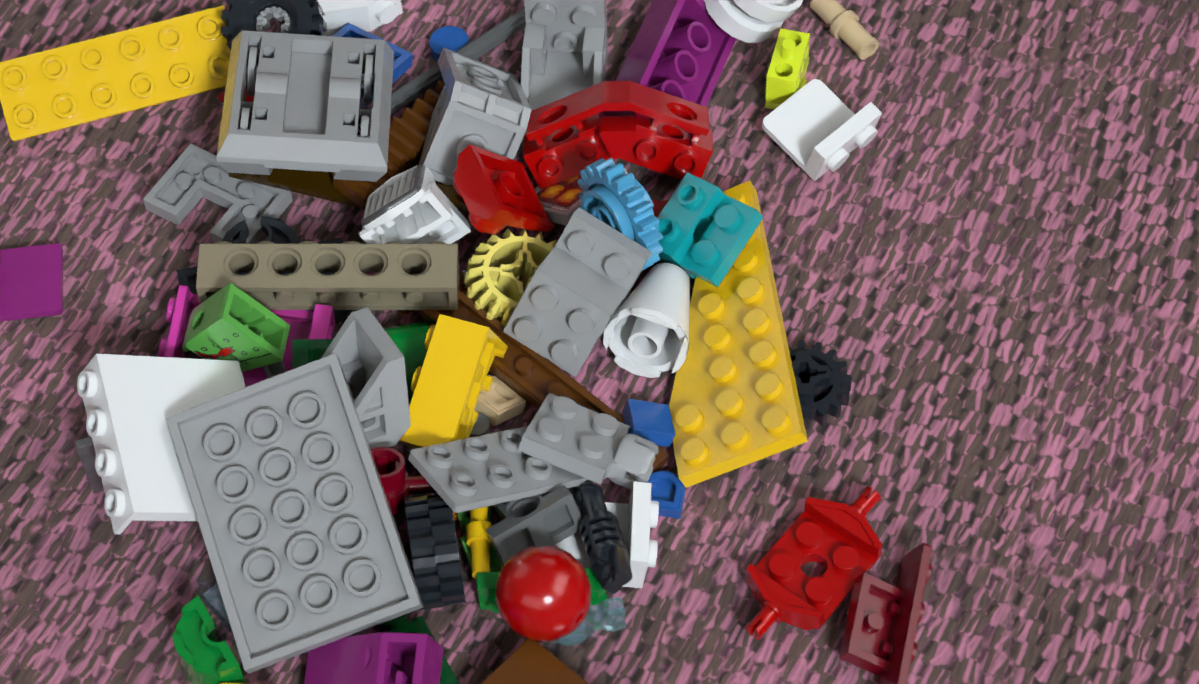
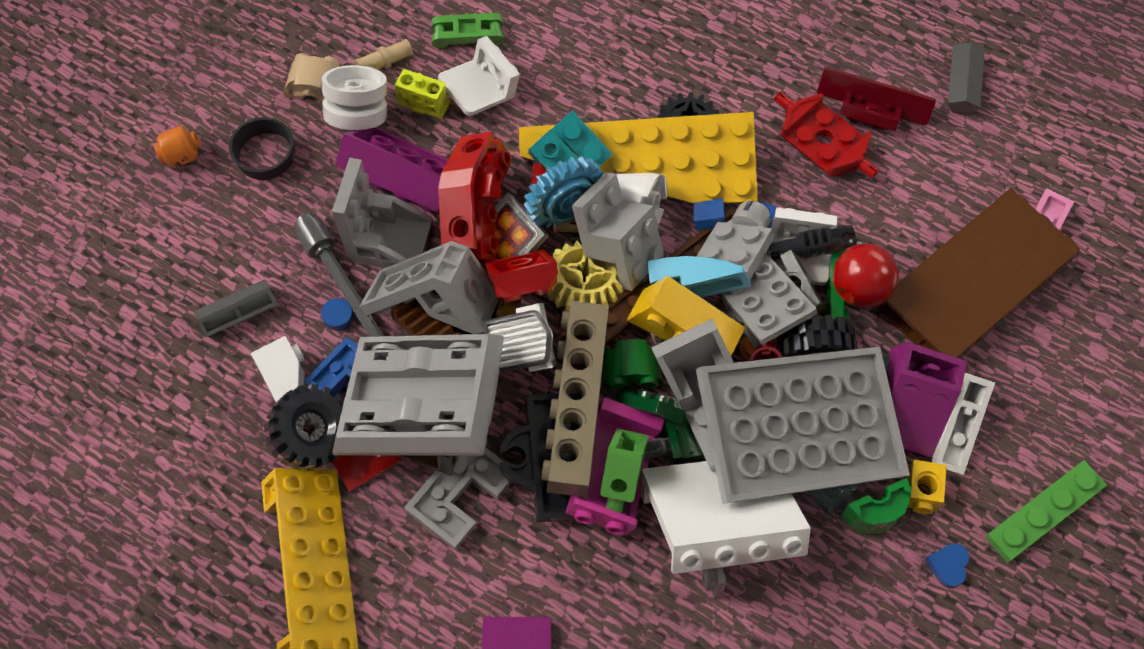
camera: 85 degrees left, 10 degrees up
none -> bright green plate [431,13,504,48]
none -> medium azure slope [648,256,751,298]

